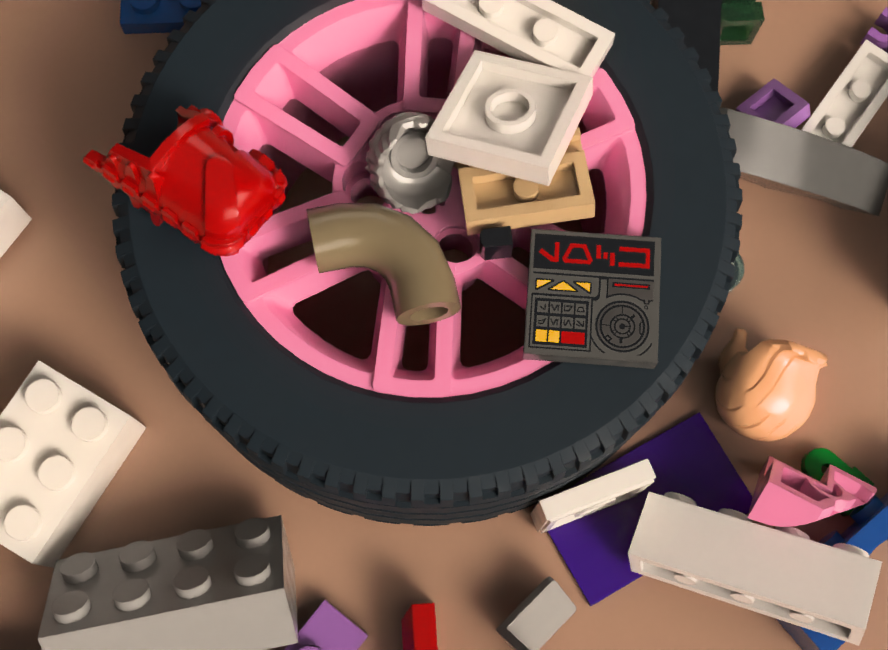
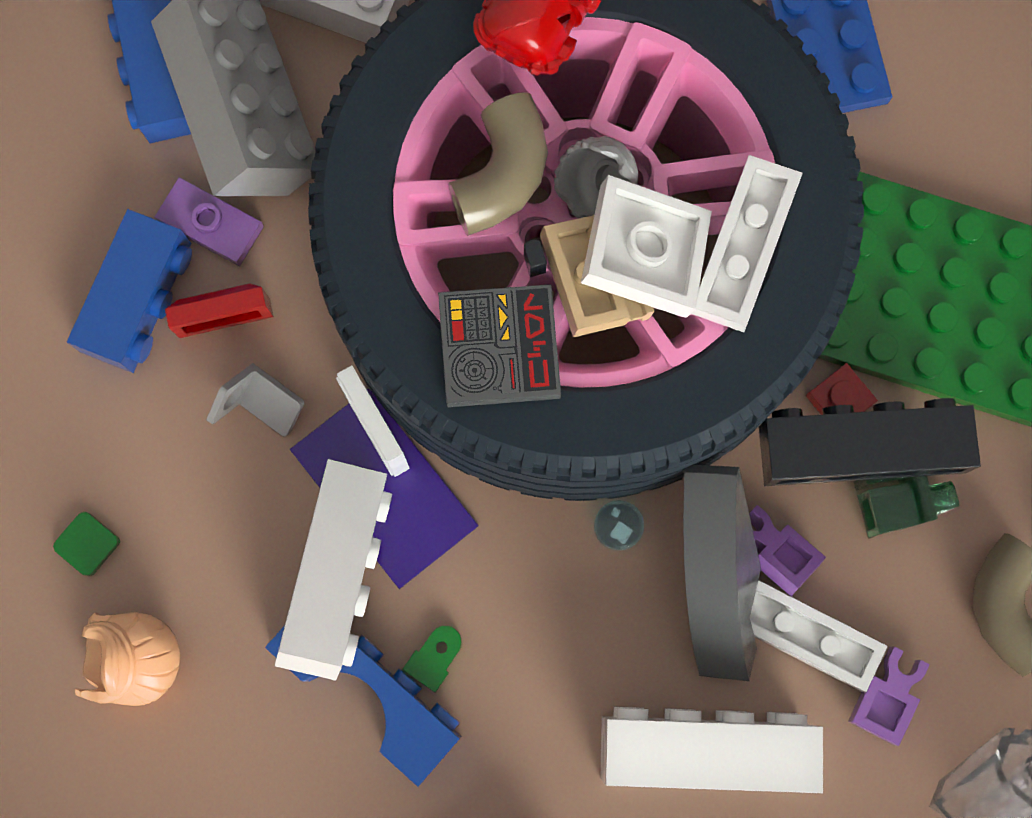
camera: 85 degrees right, 5 degrees up
light nougat hair [715,329,828,442] -> none
bright pink slope [747,456,877,527] -> none

